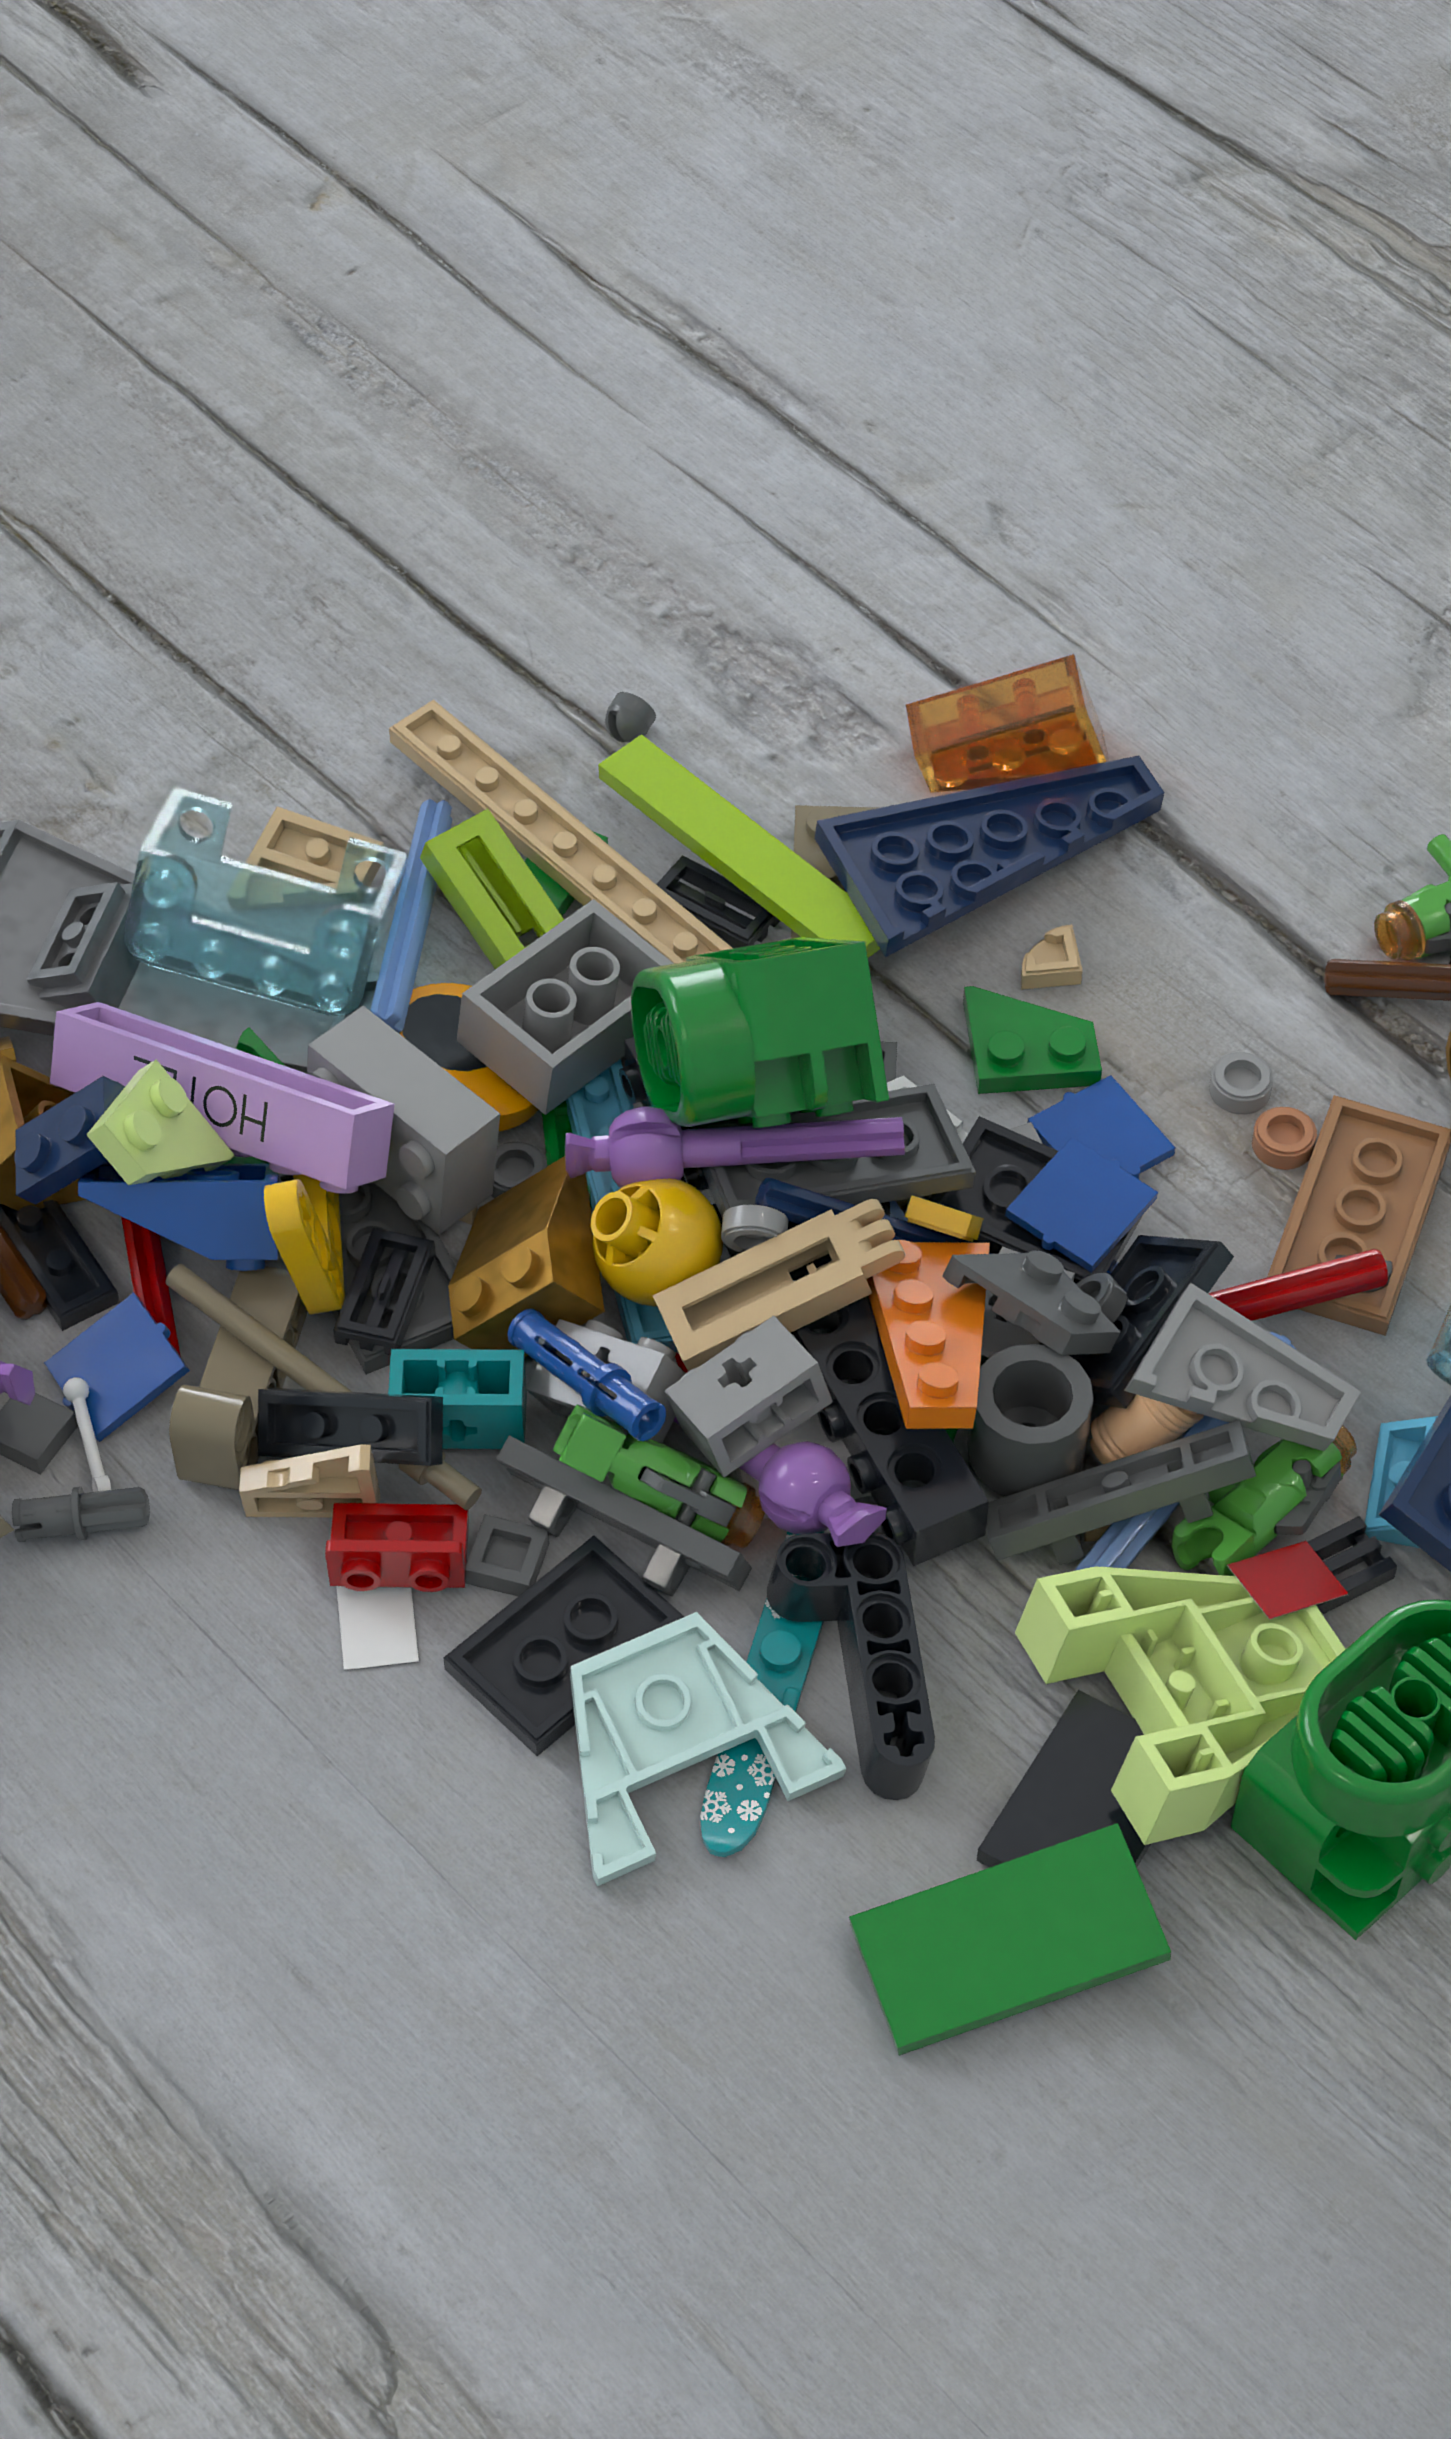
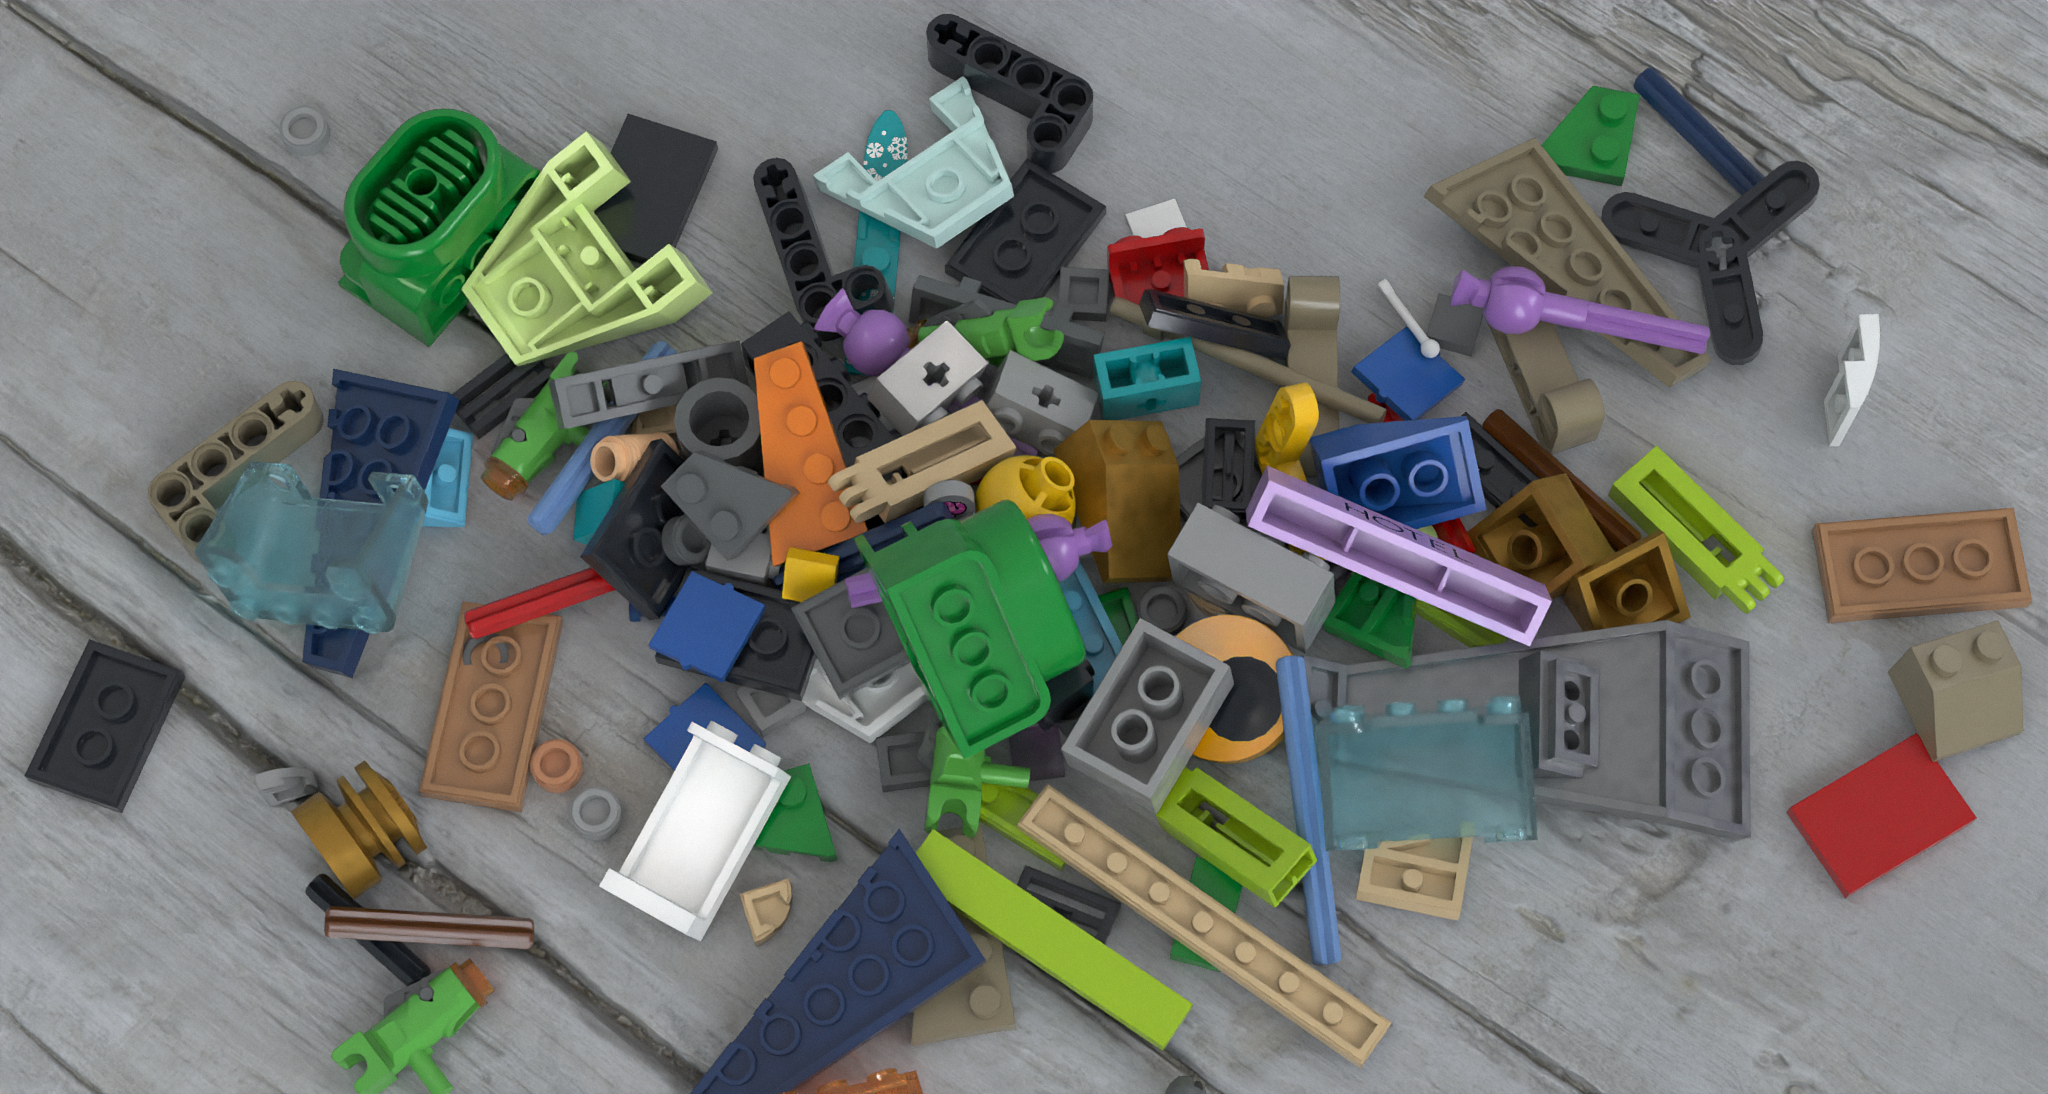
camera: 170 degrees right, 15 degrees up
dark grey axle [12,1487,150,1542] -> none
dark blue bracket [15,1076,125,1204] -> none
yellowish green wing [87,1059,234,1185] -> none
blue pin [507,1309,666,1441] -> none
green tile [849,1823,1171,2056] -> none
light grey wing [1124,1283,1361,1451] -> none
red sticker [1227,1540,1348,1620] -> none
none -> white panel [599,721,791,941]
none -> black beam [926,14,1093,173]

